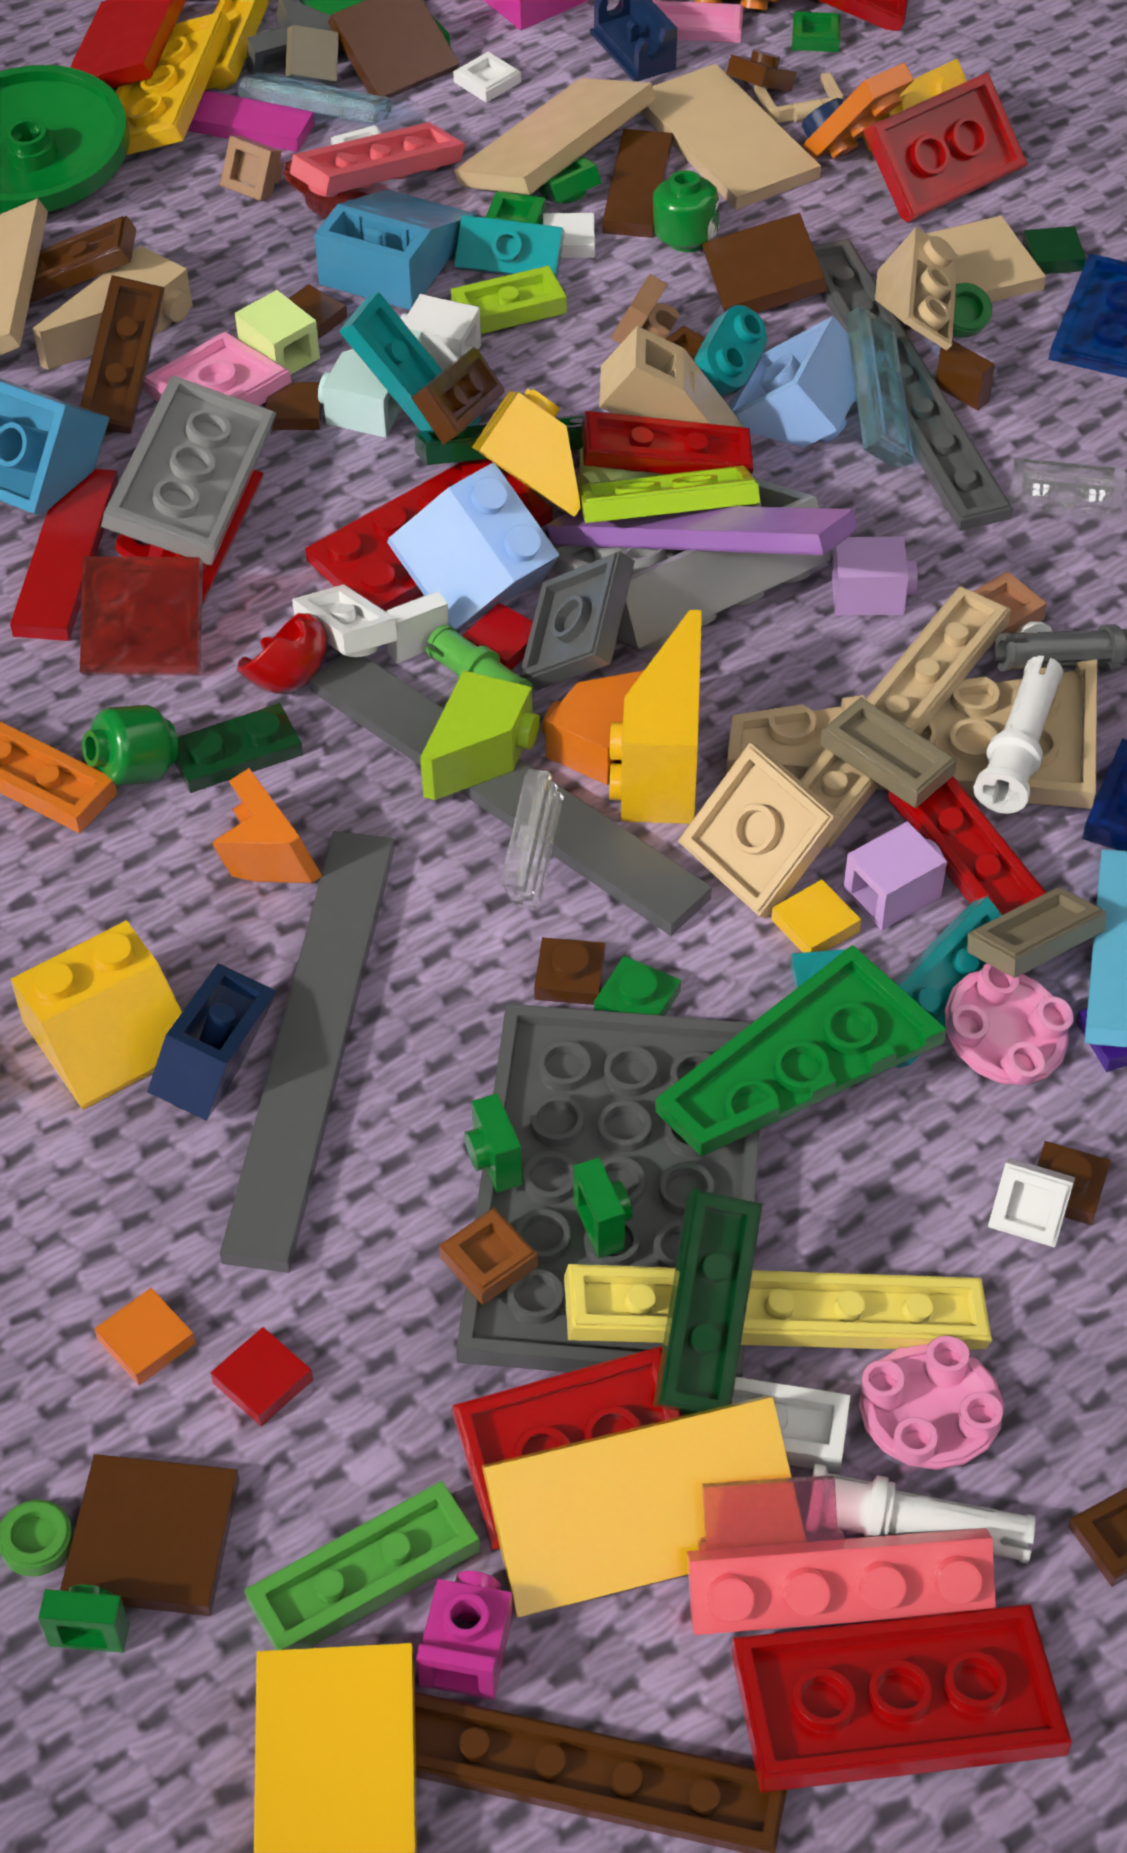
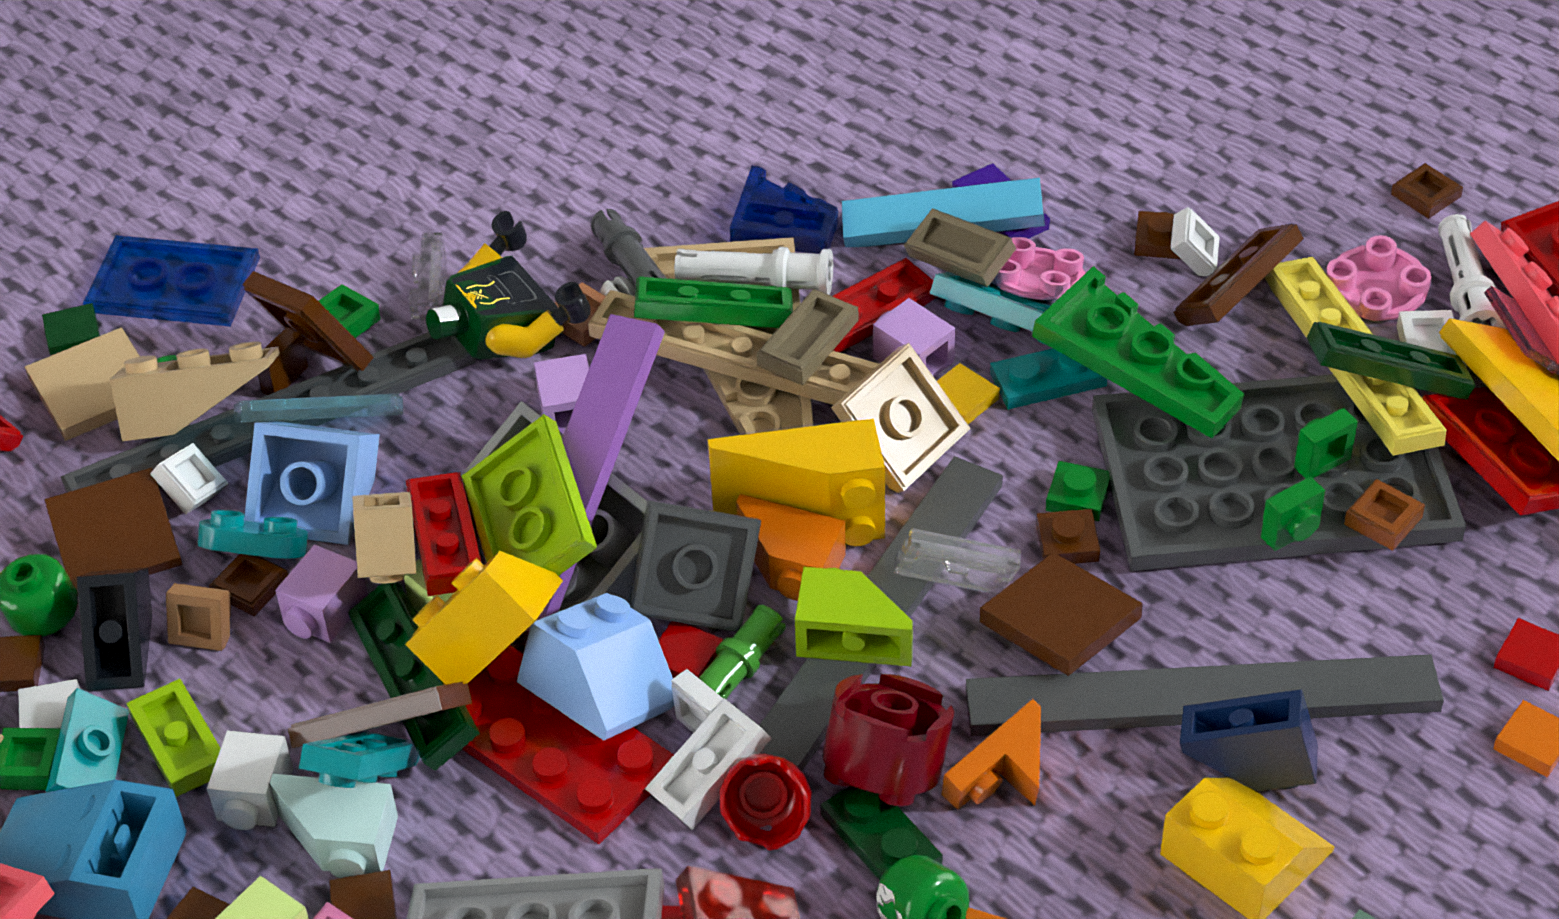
camera: 100 degrees left, 5 degrees down
none -> black slope [77,567,152,691]
none -> white tile [150,443,228,515]
none -> reddish brown tile [242,271,374,371]
none -> green plate [319,284,381,338]
none -> torso [426,211,591,360]
none -> green tile [634,277,793,328]
none -> dark red brick [822,674,954,806]
none -> reddish brown tile [979,552,1143,676]
none -> reddish brown tile [1173,223,1304,326]

